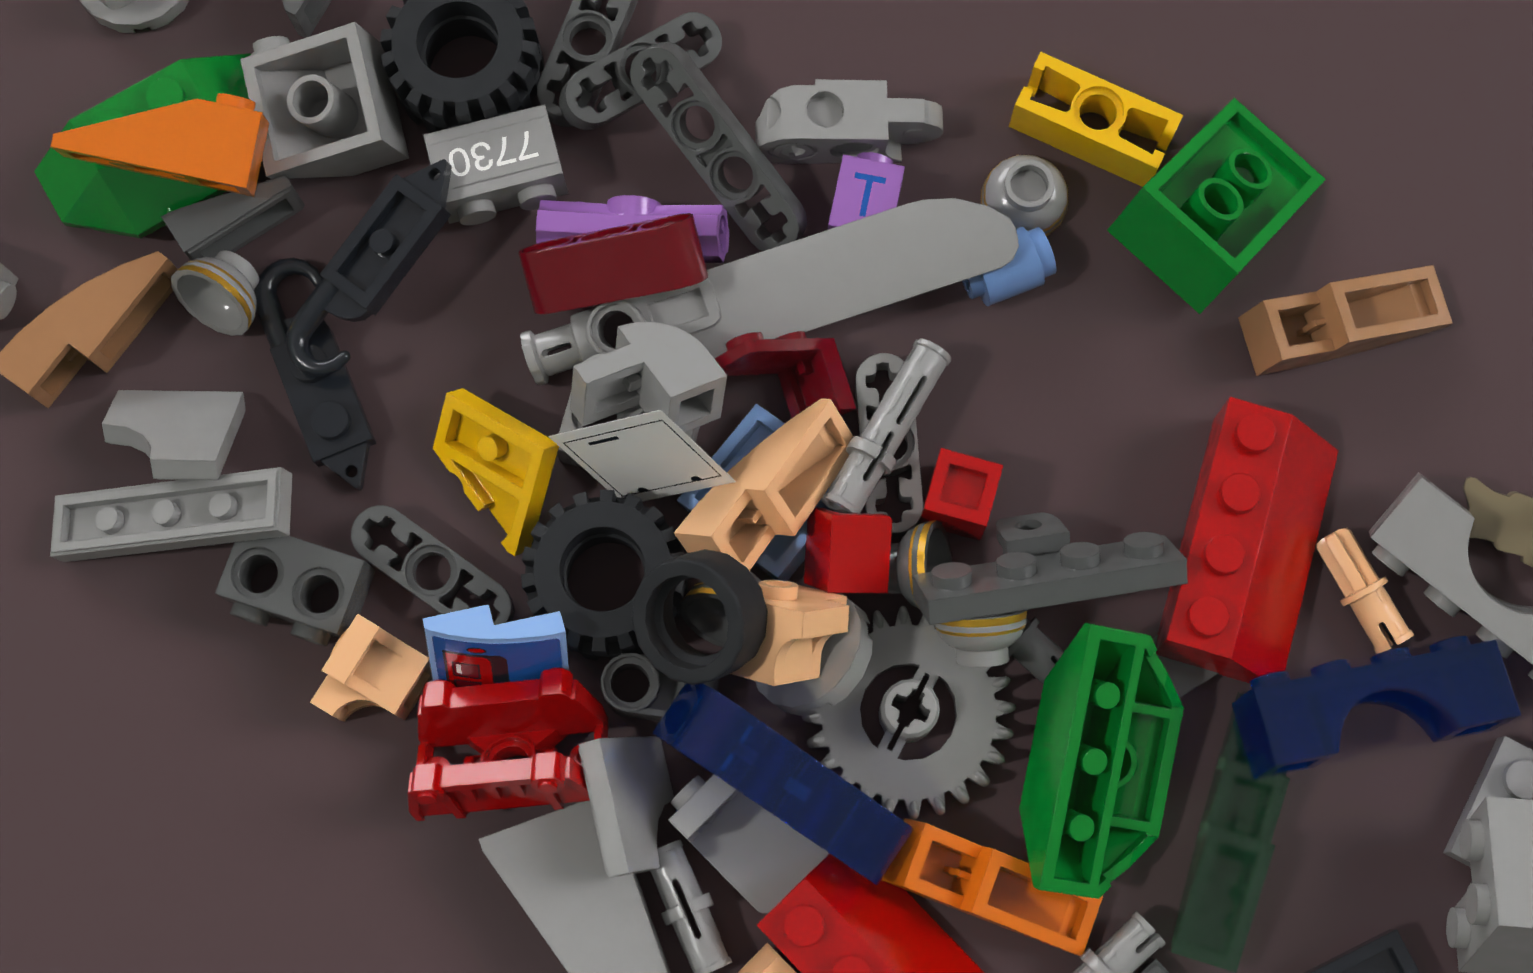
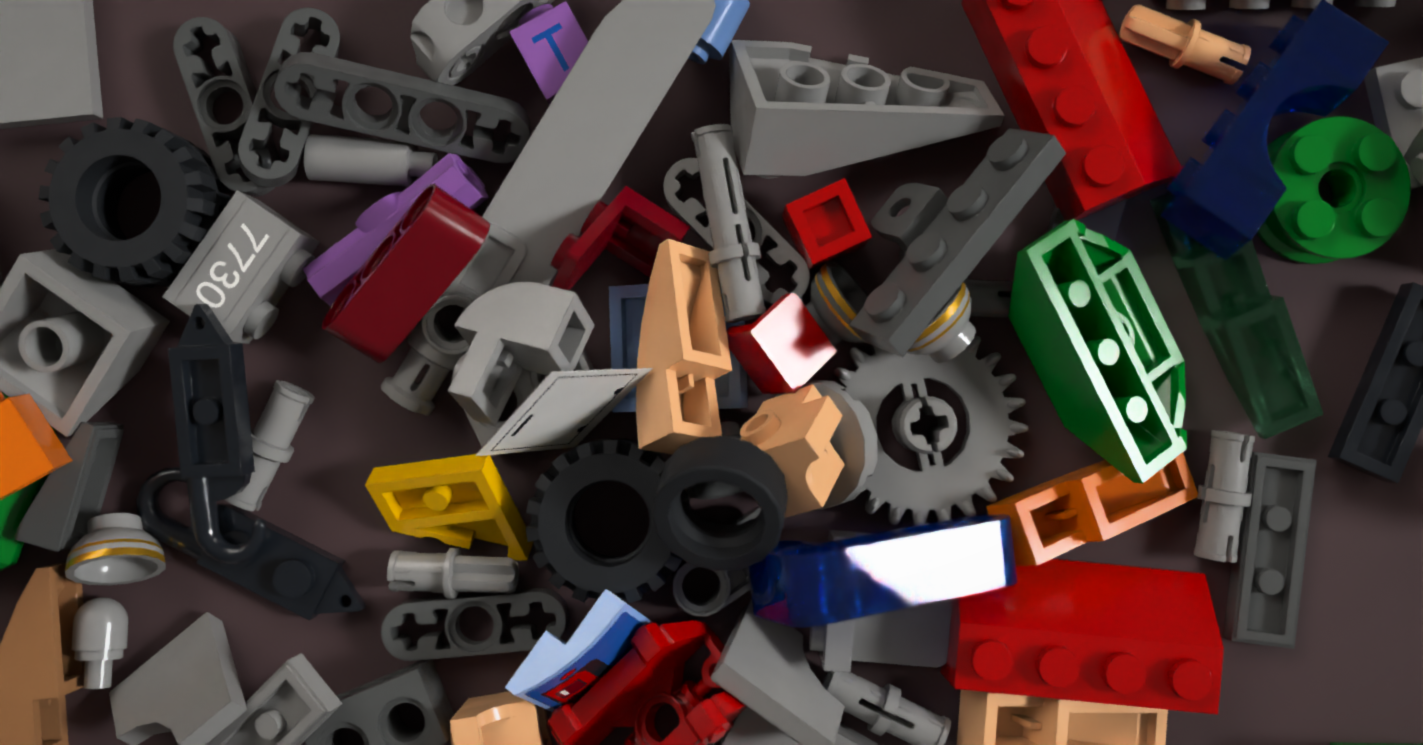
camera: 40 degrees left, 10 degrees up
none -> light grey cylinder [71,597,128,689]
none -> light grey pin [225,380,315,511]
none -> light grey cylinder [304,134,438,187]
none -> light grey axle [387,548,519,599]
none -> light grey wedge [729,40,1005,179]
none -> green wheel [1245,116,1411,264]

